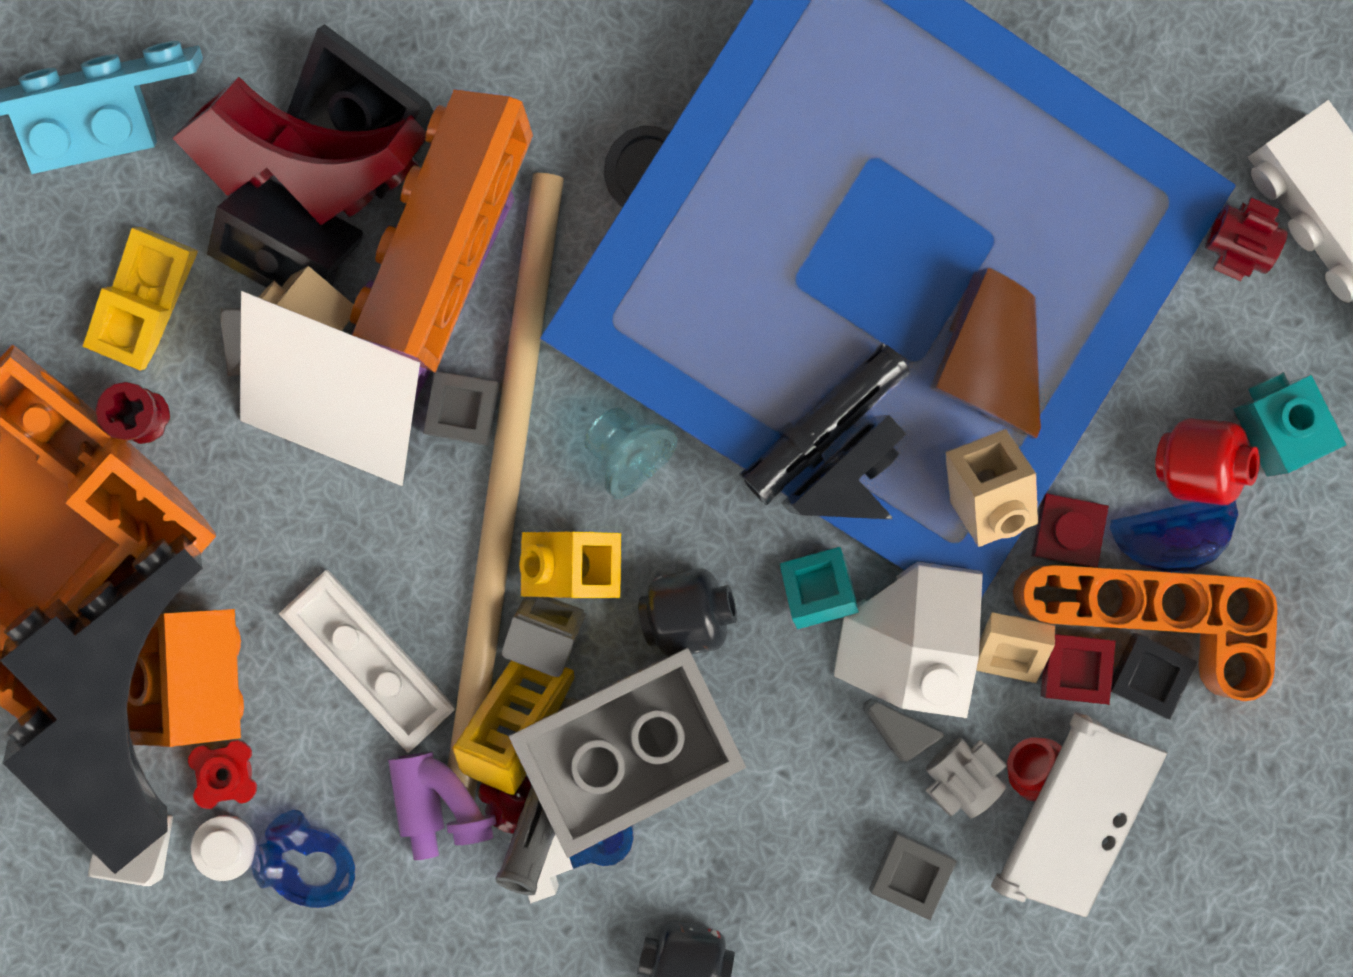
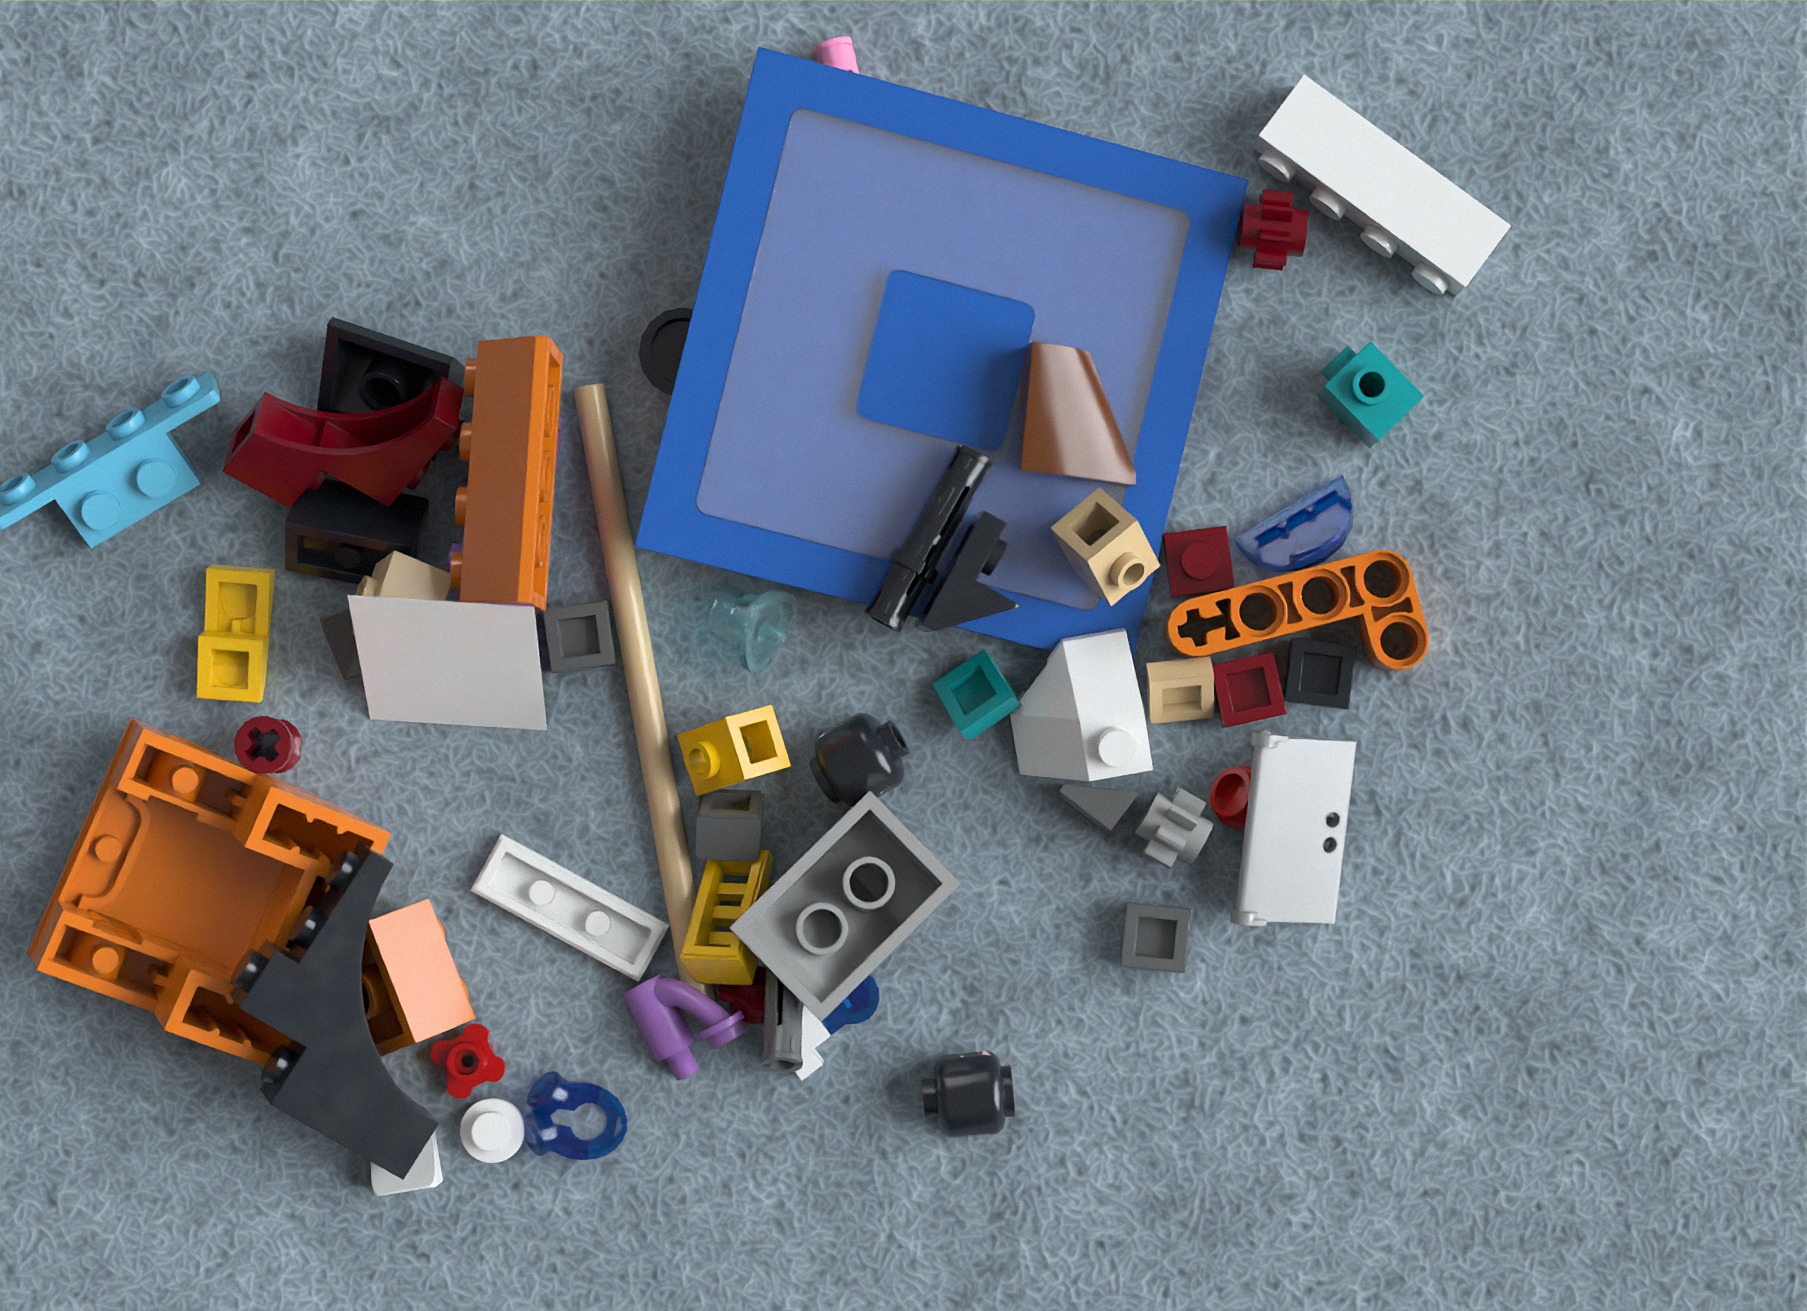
camera: 20 degrees left, 0 degrees up
red head [1155,418,1260,505] -> none

